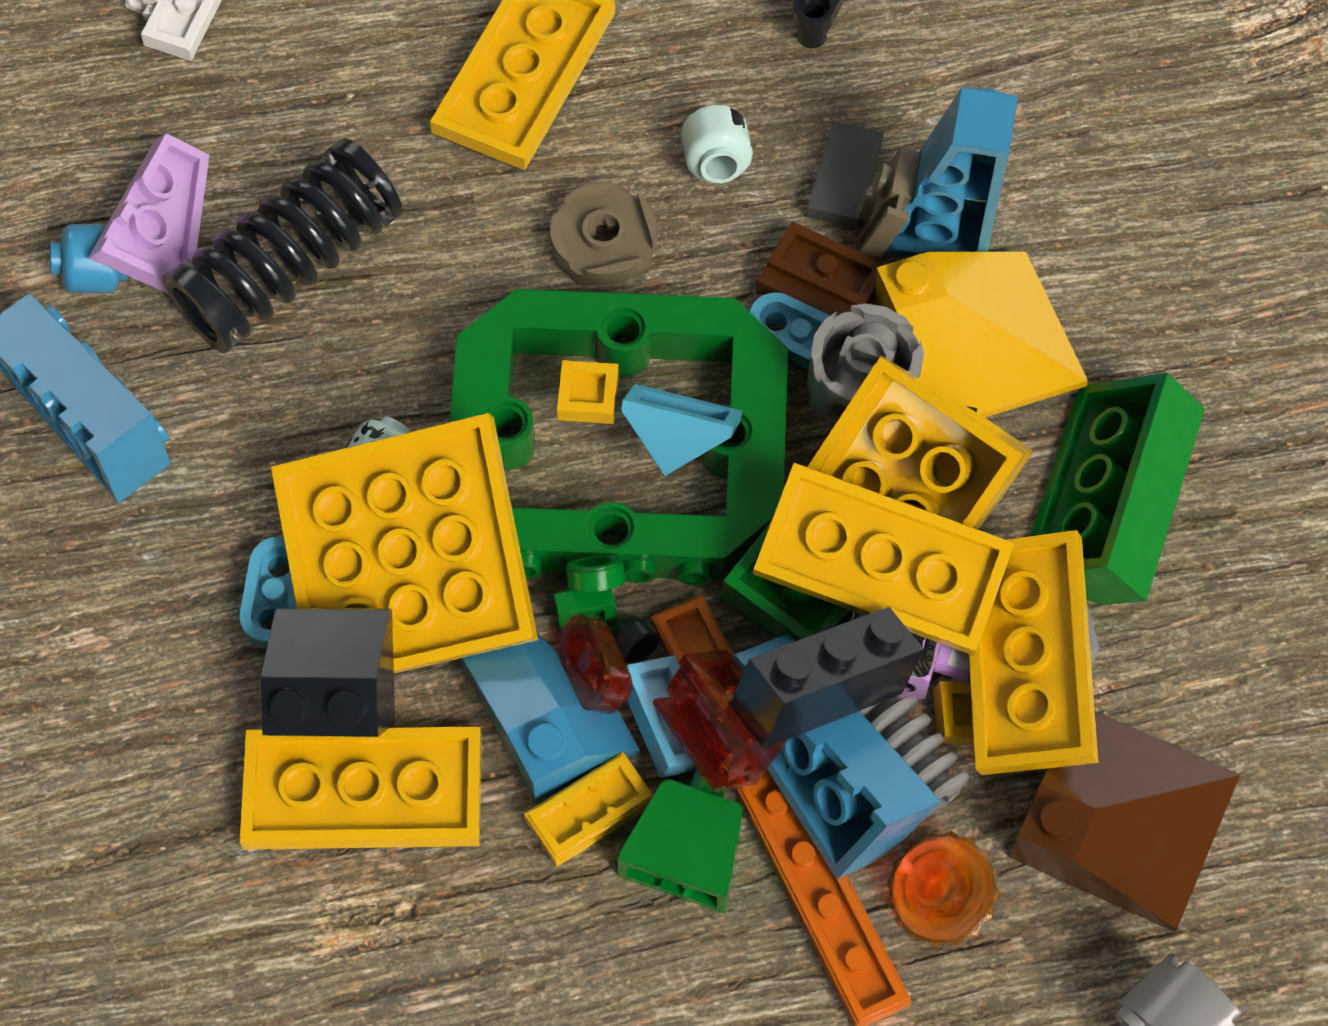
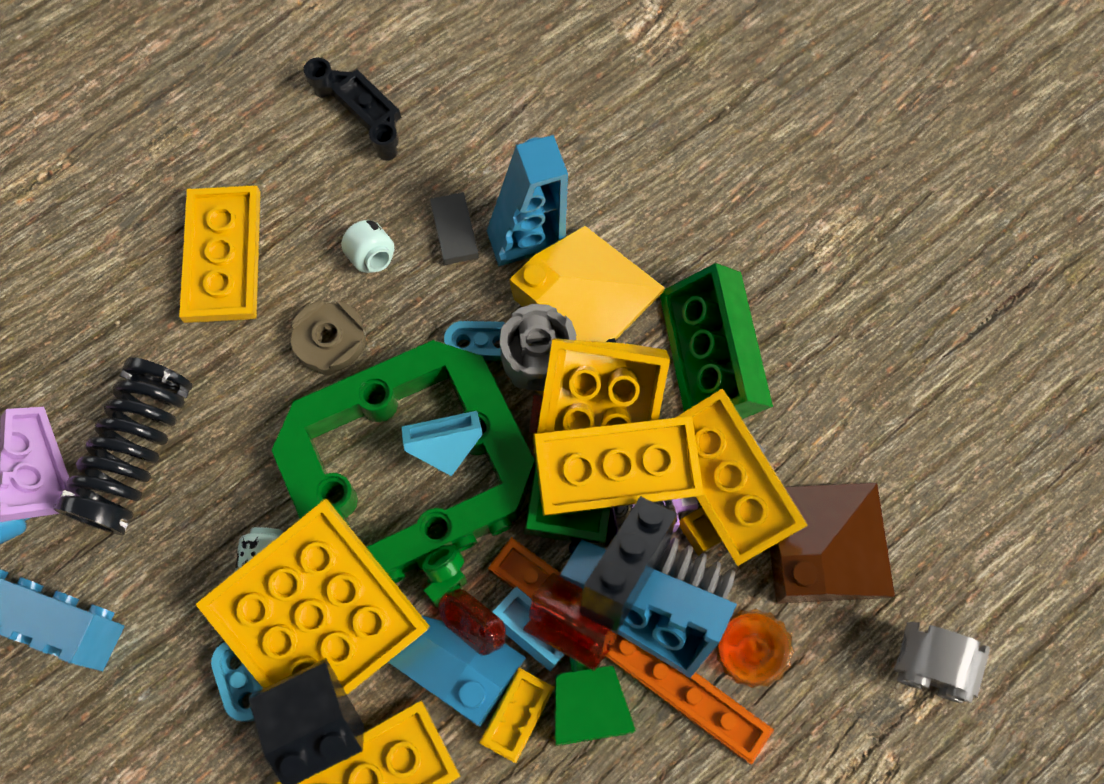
camera: 30 degrees left, 5 degrees up
yellow plate [557,360,619,424] -> none
black hinge [610,615,660,665] -> none
reddish brown plate [755,221,886,317] -> none
dark tan plate [856,146,922,261] -> none

